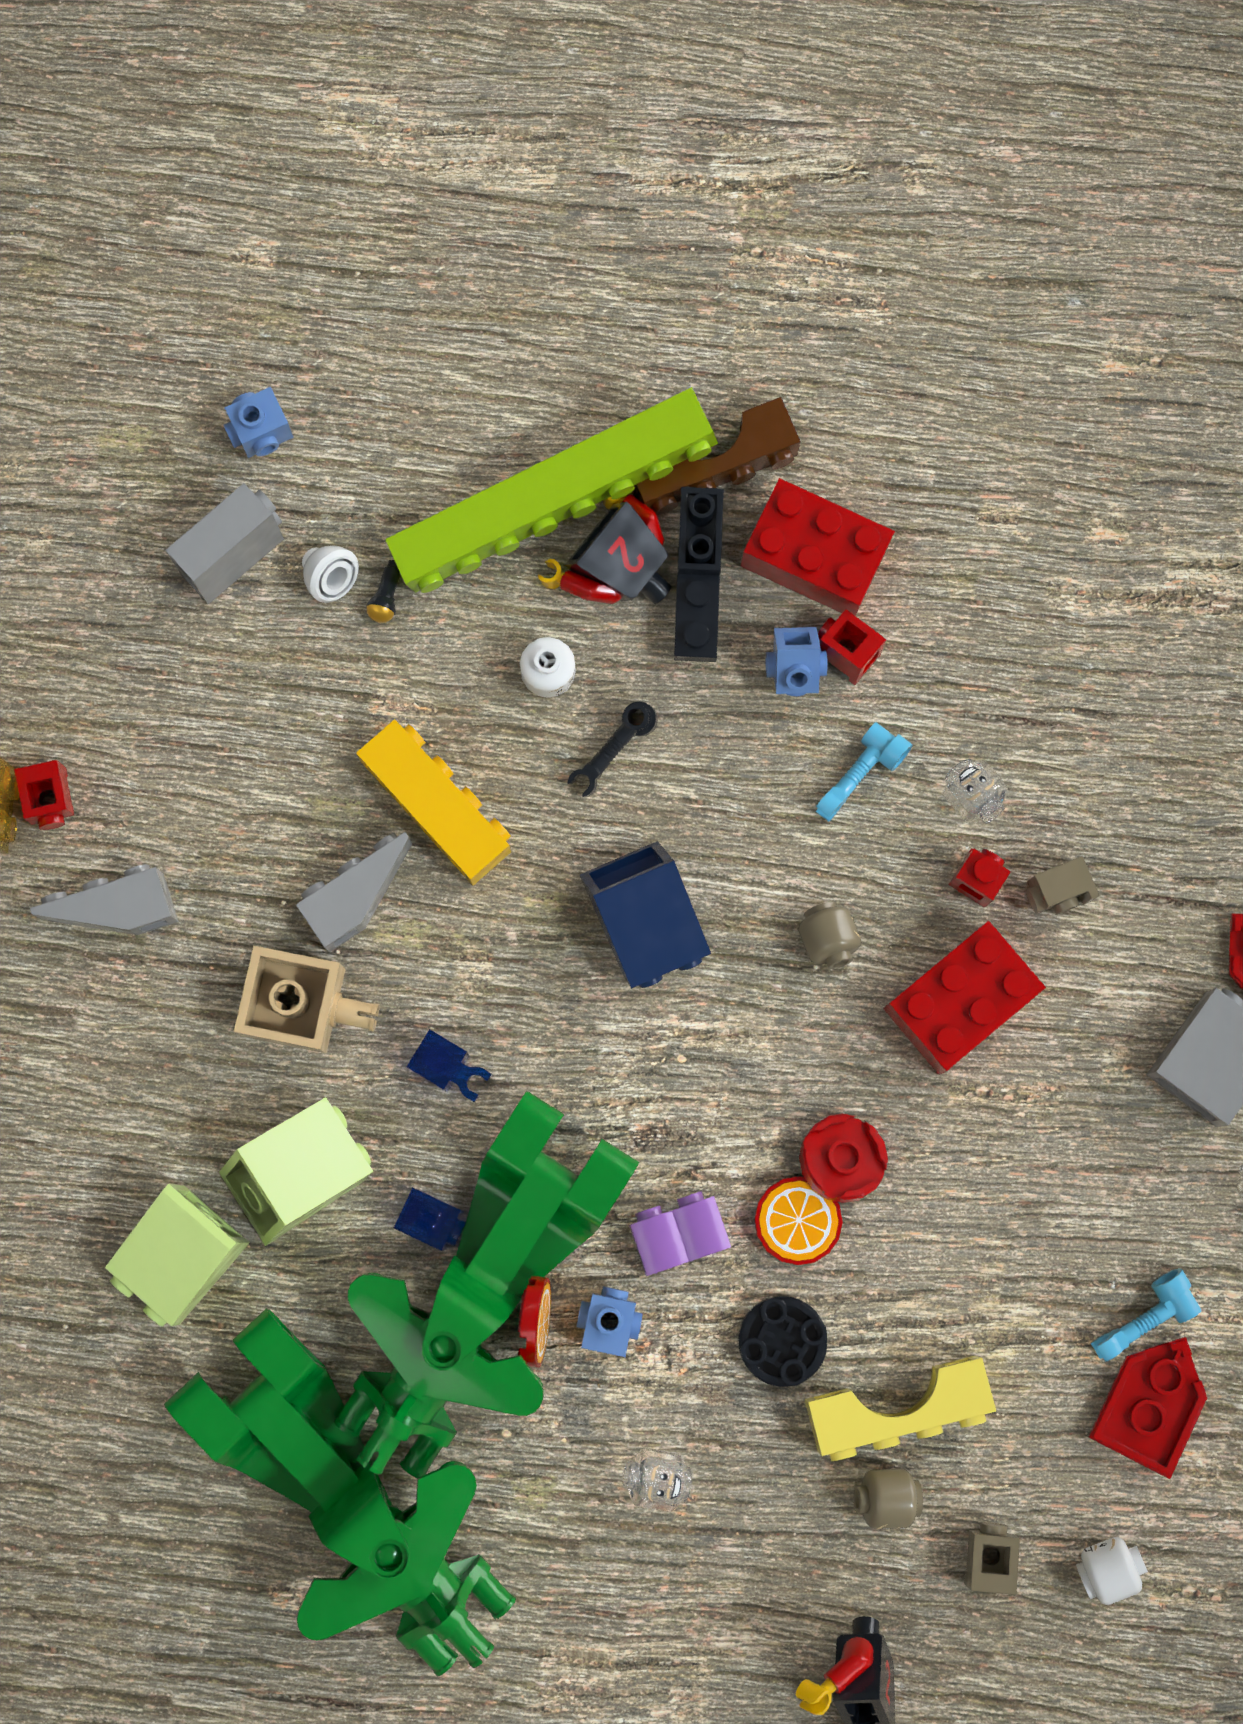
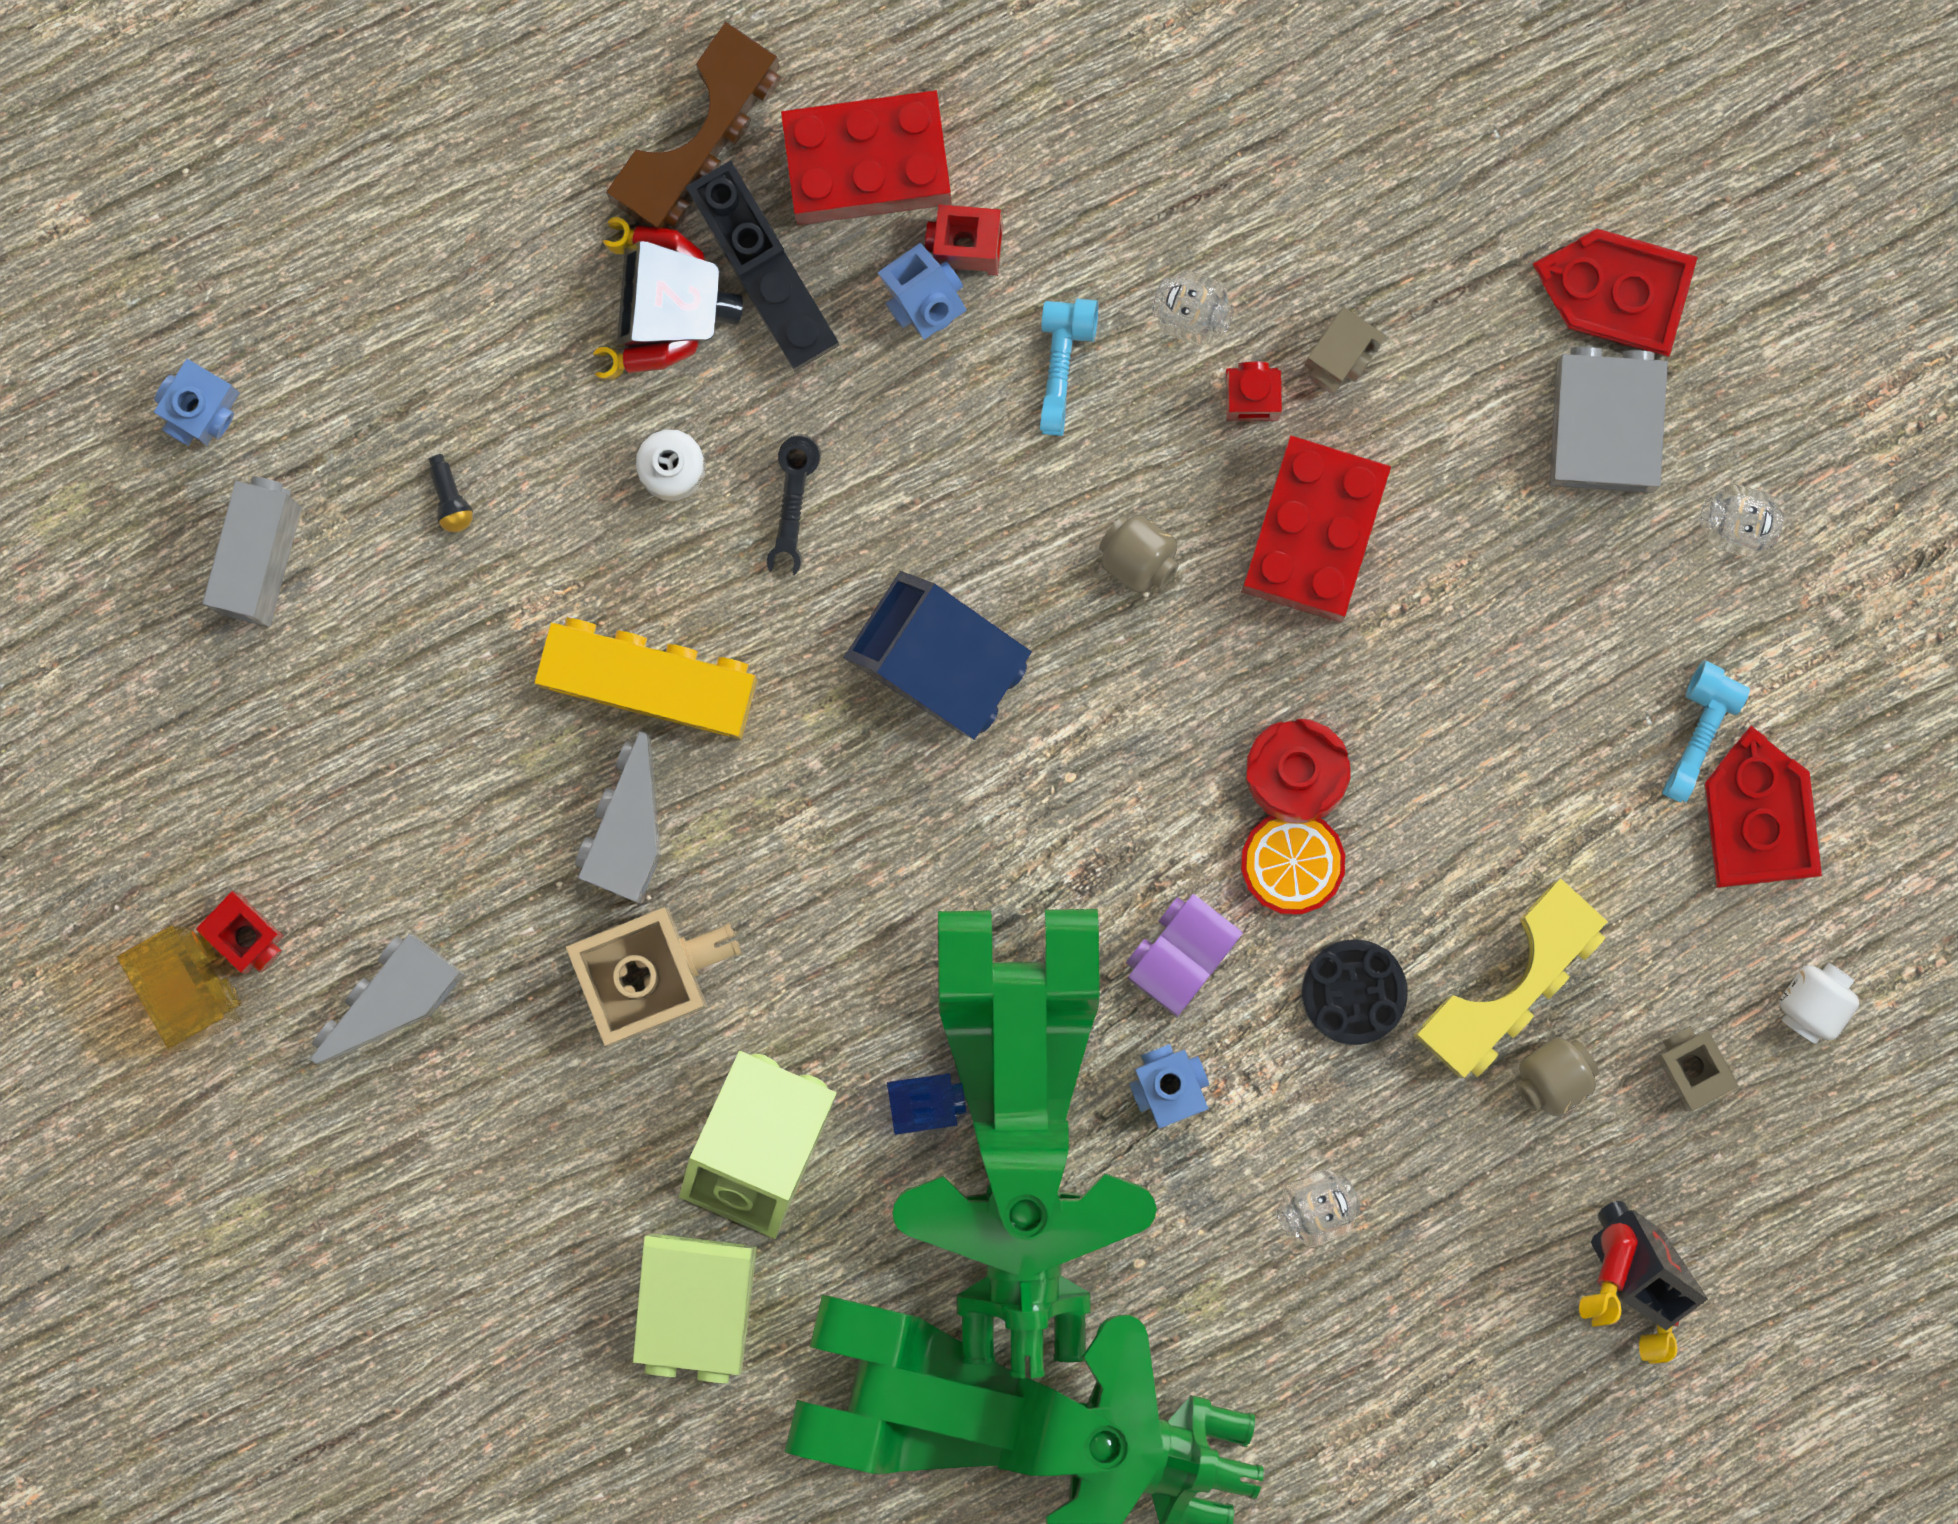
camera: 25 degrees left, 5 degrees up
white brick [302,545,359,603] -> none
lime brick [385,387,718,593] -> none
clear blue brick [406,1029,492,1103] -> none
red tile [518,1276,551,1368] -> none

